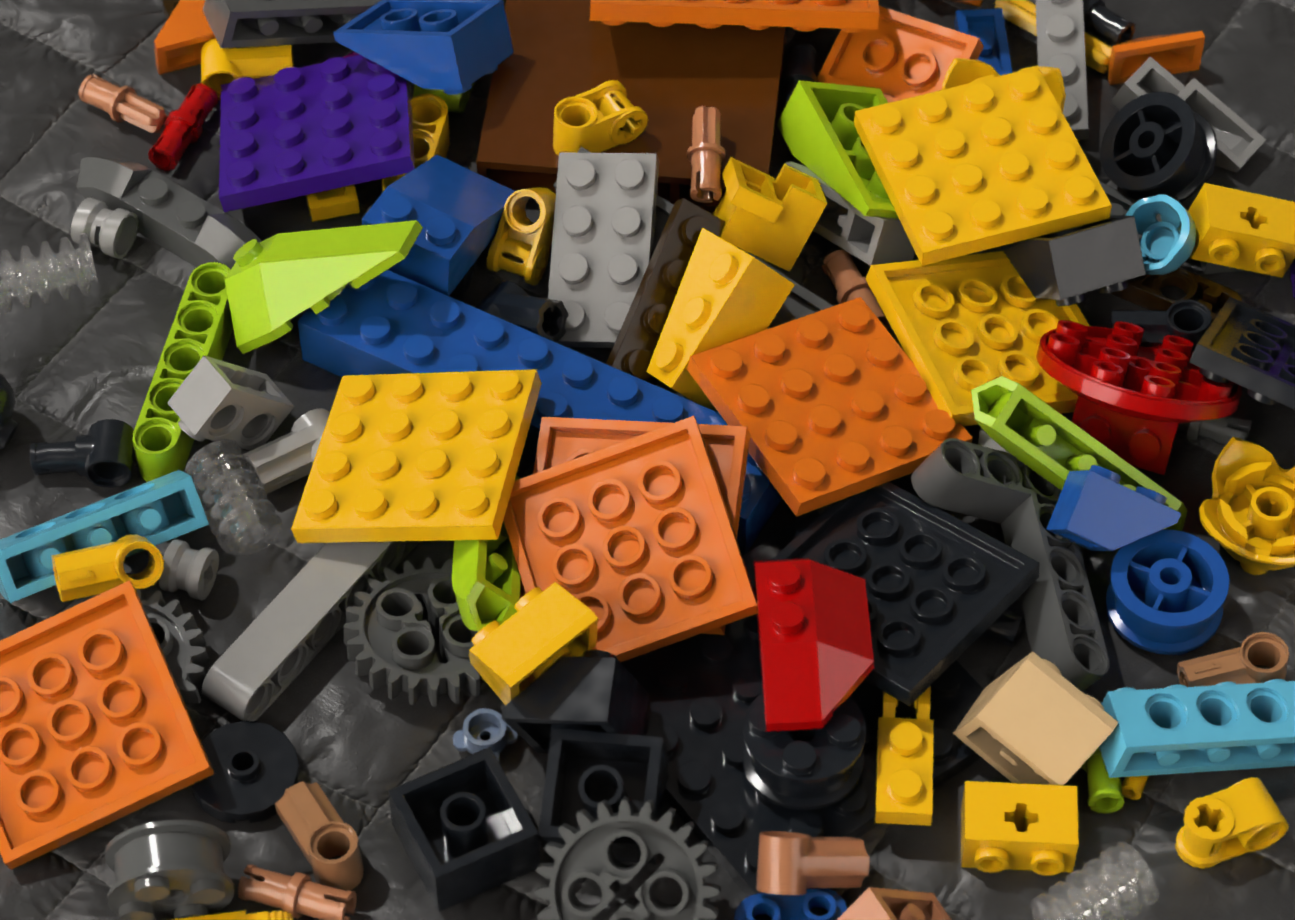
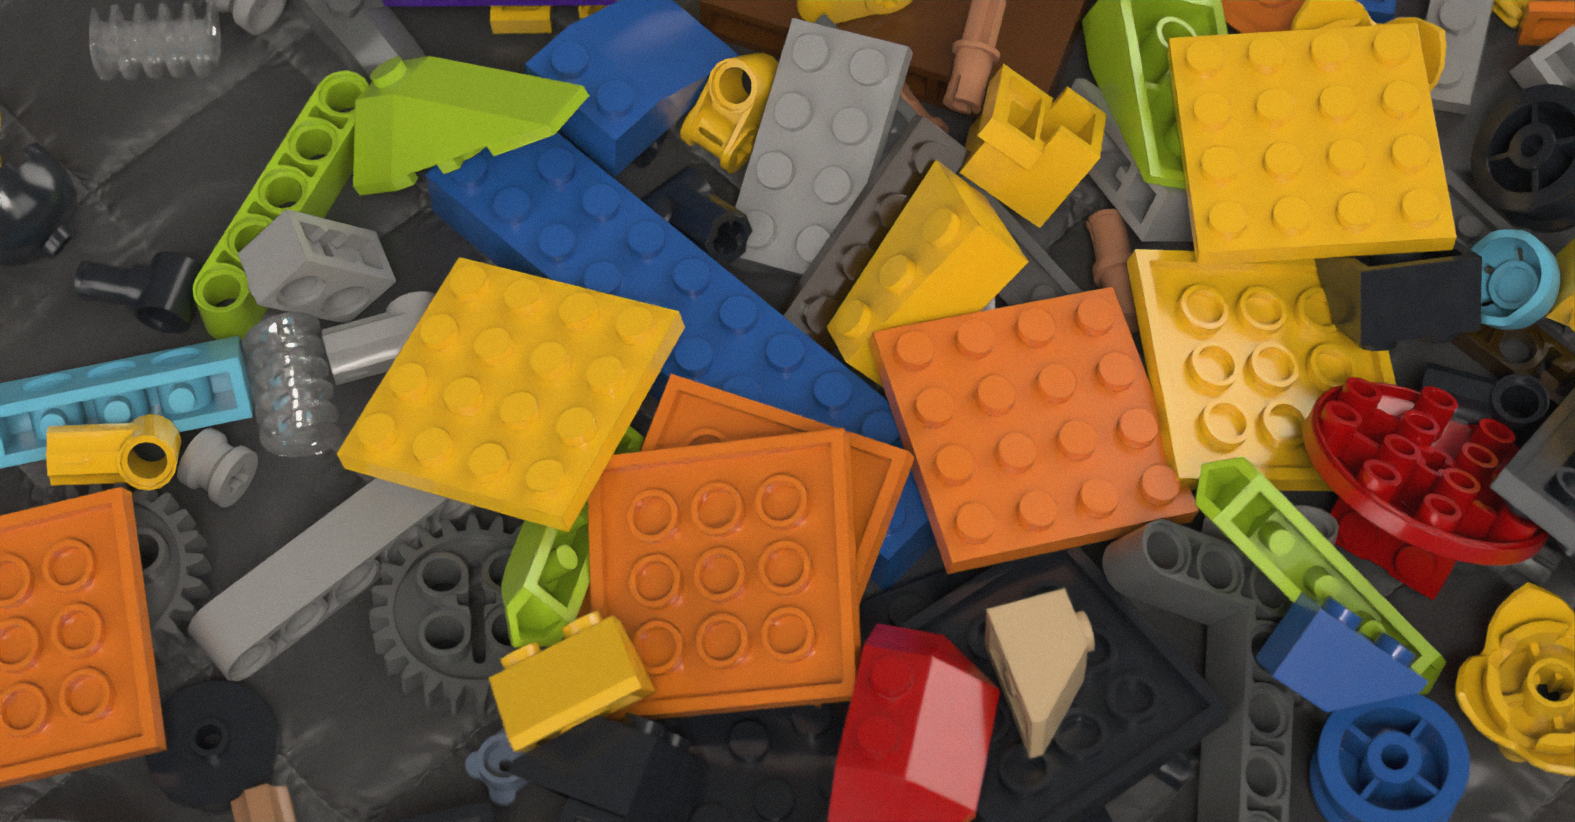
camera: 15 degrees right, 10 degrees up
none -> tan slope [985,588,1095,758]

